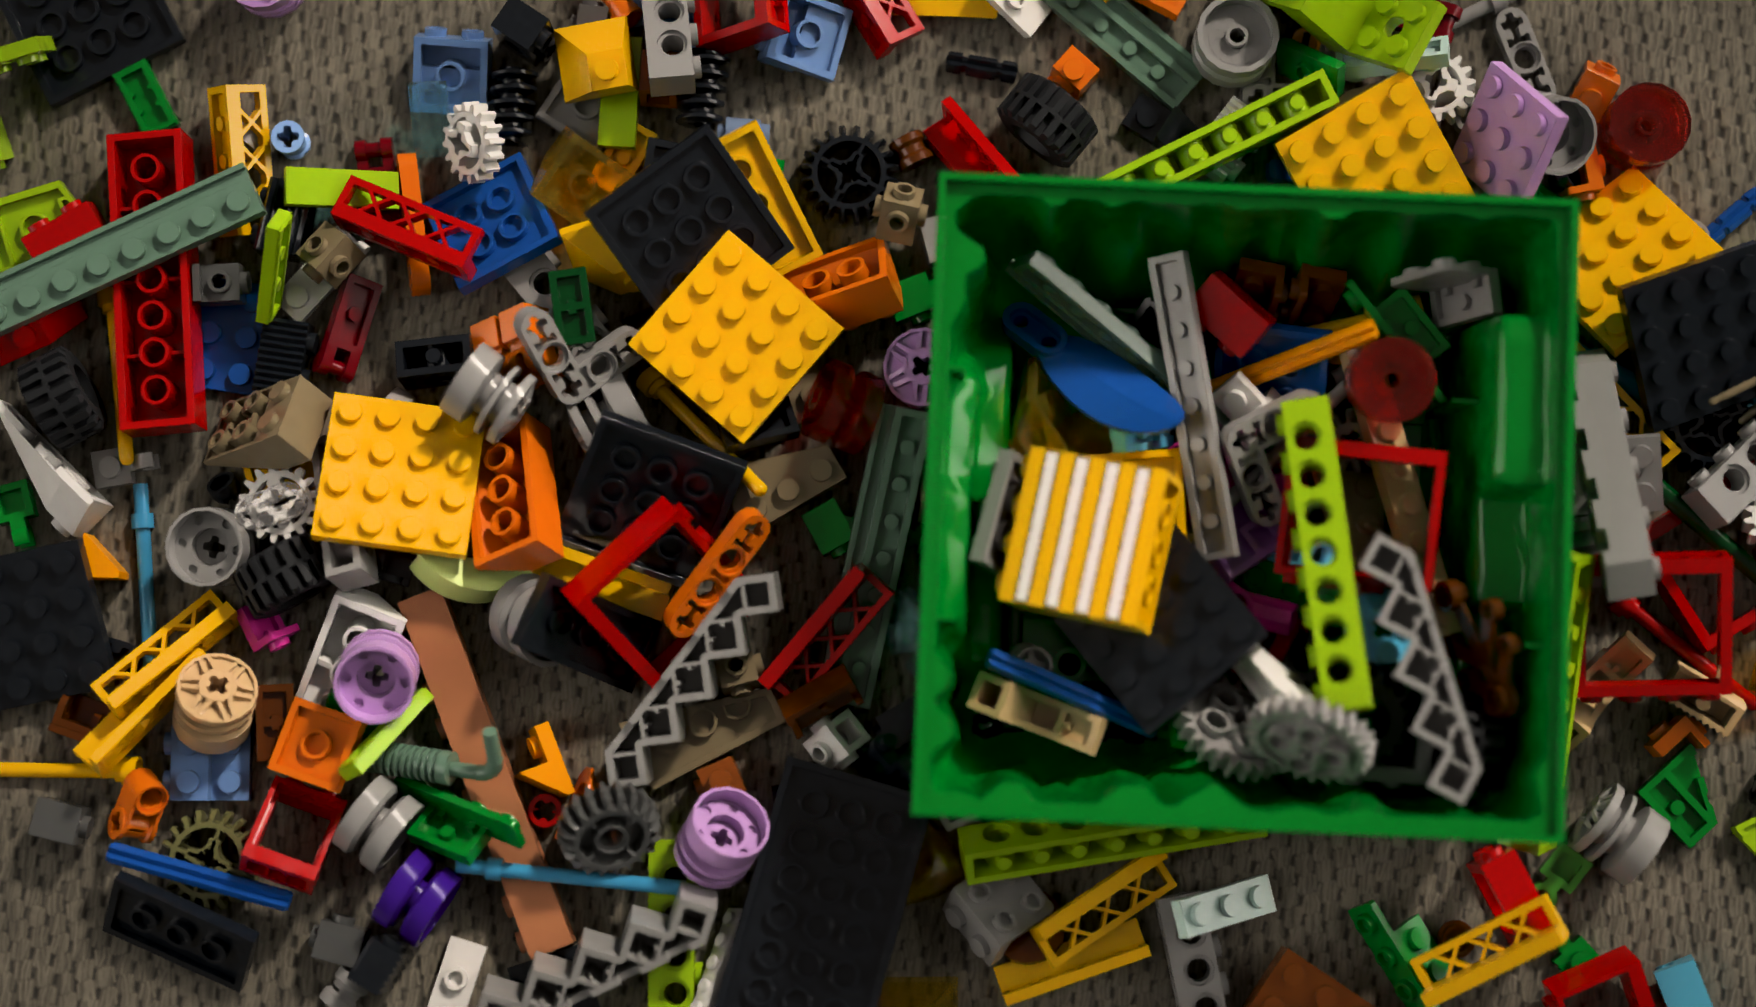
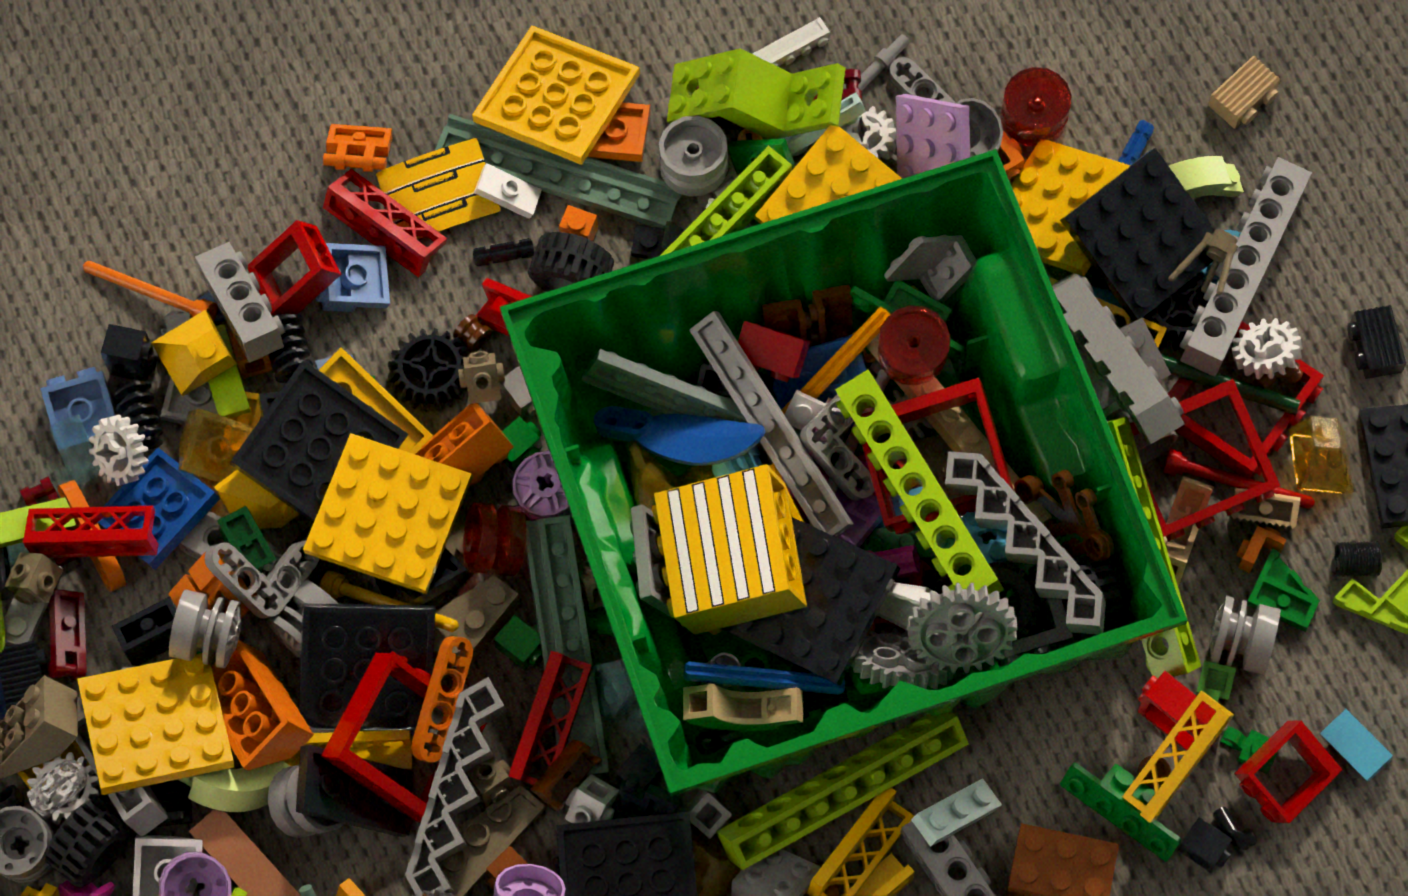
camera: 20 degrees left, 15 degrees down
orange bracket [1569,60,1621,123] -> none

